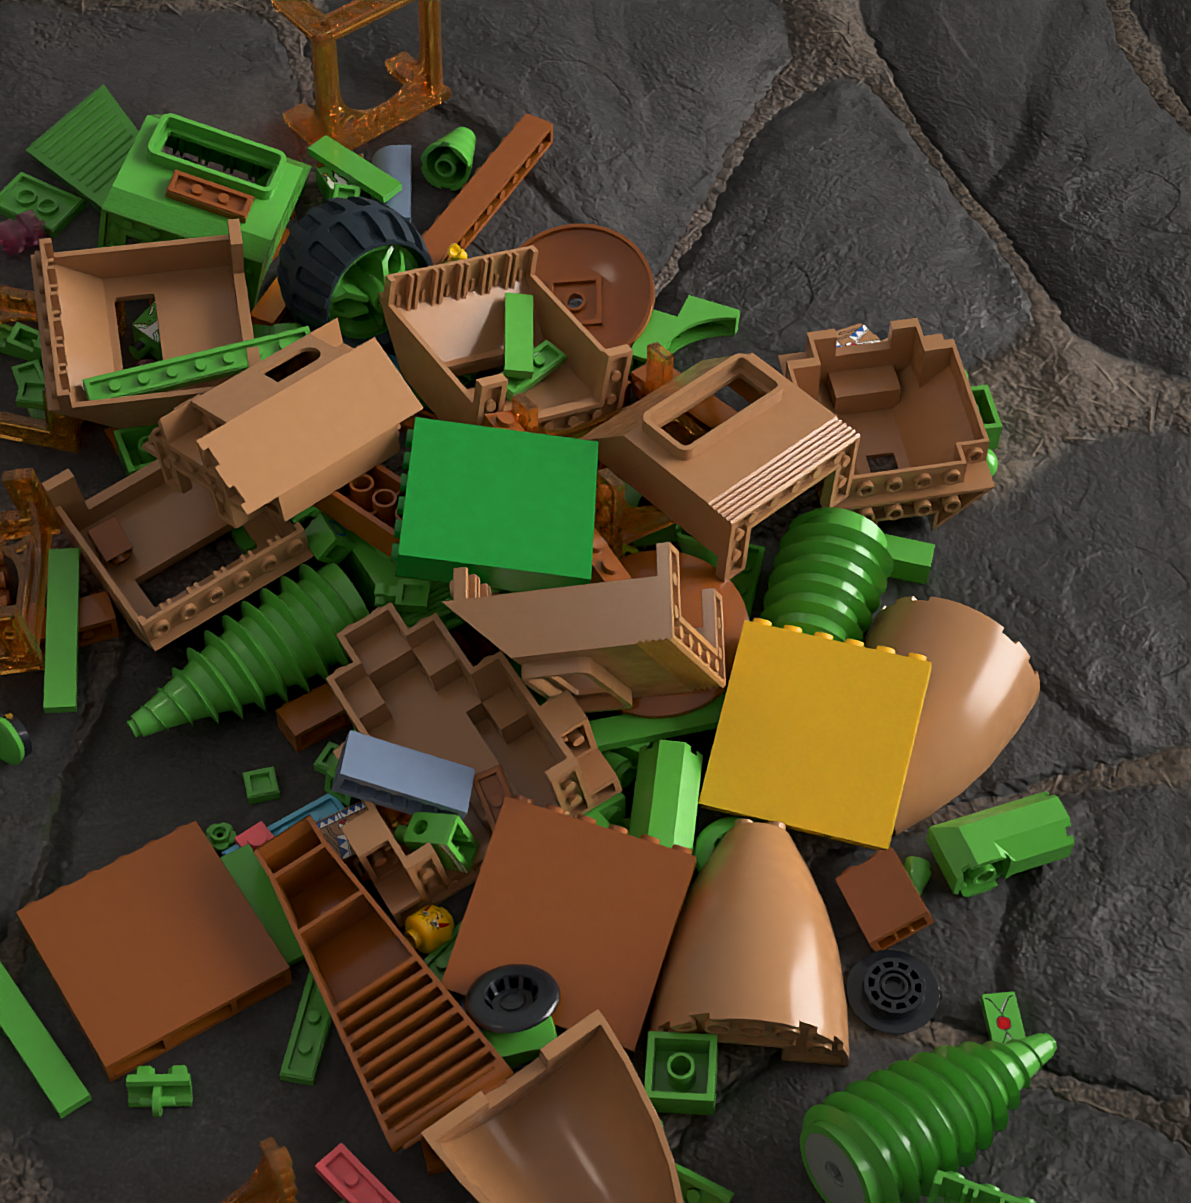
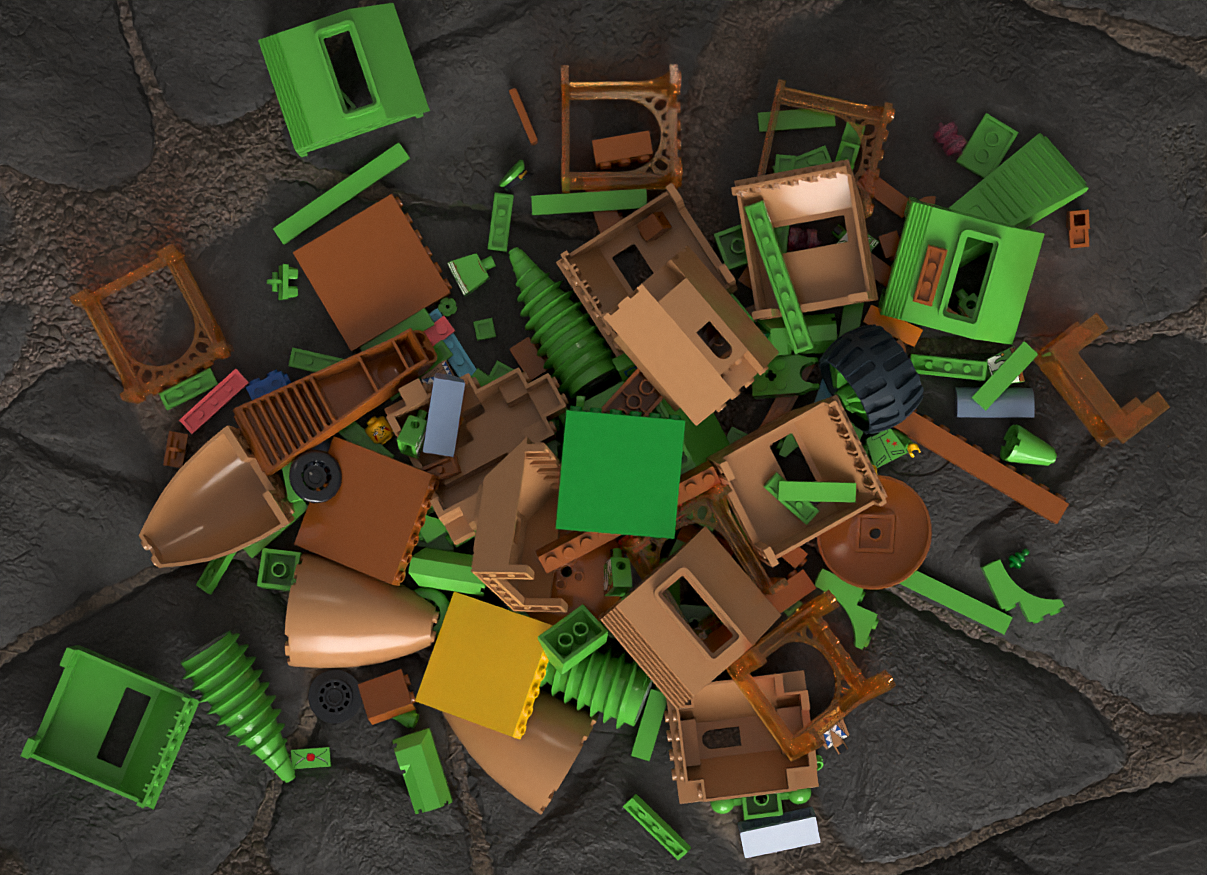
camera: 95 degrees right, 35 degrees up
none -> blue brick [246,370,292,400]
none -> bright green torso [447,253,496,297]
none -> bright green tile [488,193,514,252]
none -> bright green slope [538,604,608,675]
none -> bright green torso [604,548,632,596]
none -> bright green plate [623,794,691,860]
none -> clear orange arch [726,590,896,761]
none -> brick [737,807,820,858]
none -> bright green tile [899,571,1013,635]
none -> bright green arch [980,559,1064,624]
none -> green hair [1008,549,1029,569]
none -> dark orange brick [1066,209,1090,248]

